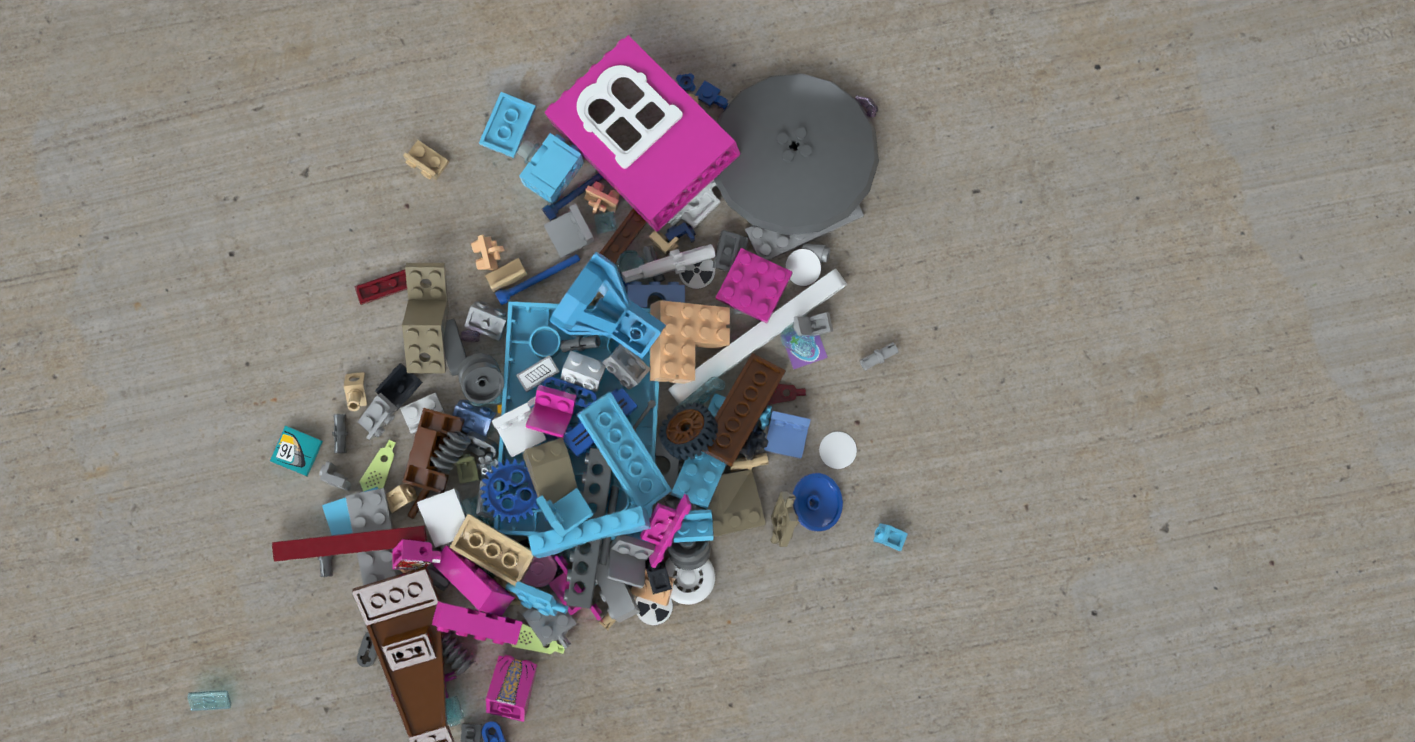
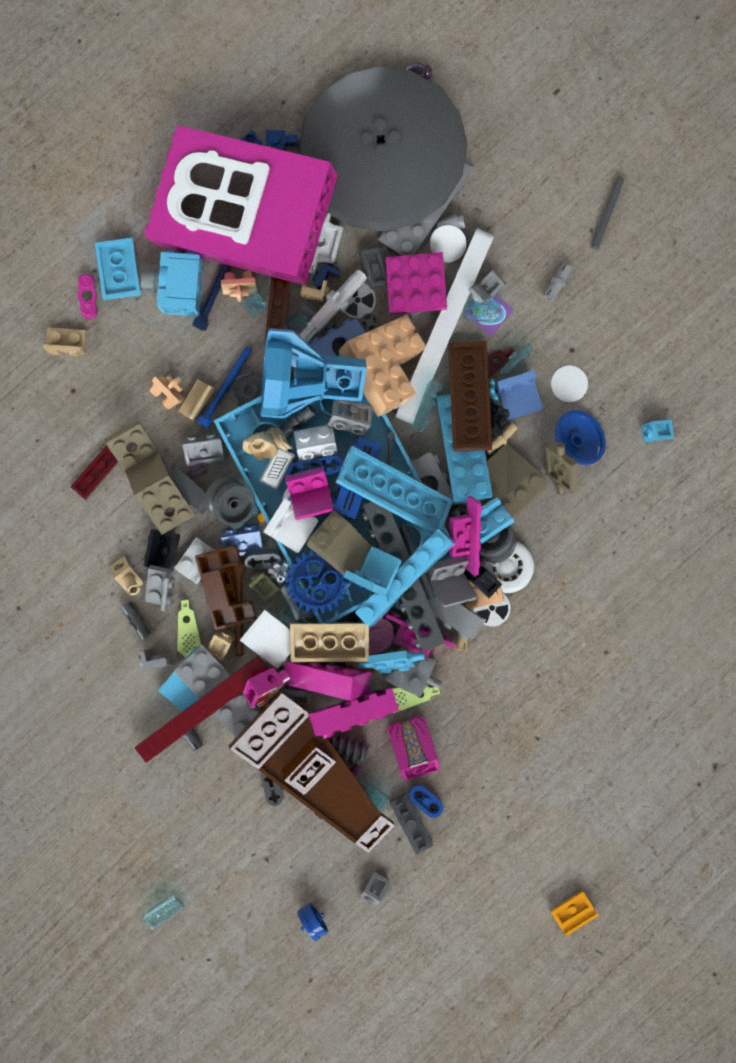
camera: 30 degrees left, 5 degrees up
slope [270,426,323,477] -> none
dark grey piece [430,431,471,474] -> none
light grey bracket [544,204,594,258] -> none
black wheel [659,403,718,460] -> none
none -> dark pink piece [77,274,98,320]
none -> dark grey tile [230,372,263,407]
none -> tan hair [242,426,292,460]
none -> dark grey wheel [360,313,379,332]
none -> clear light blue plate [499,343,533,377]
none -> dark grey bar [591,176,625,250]

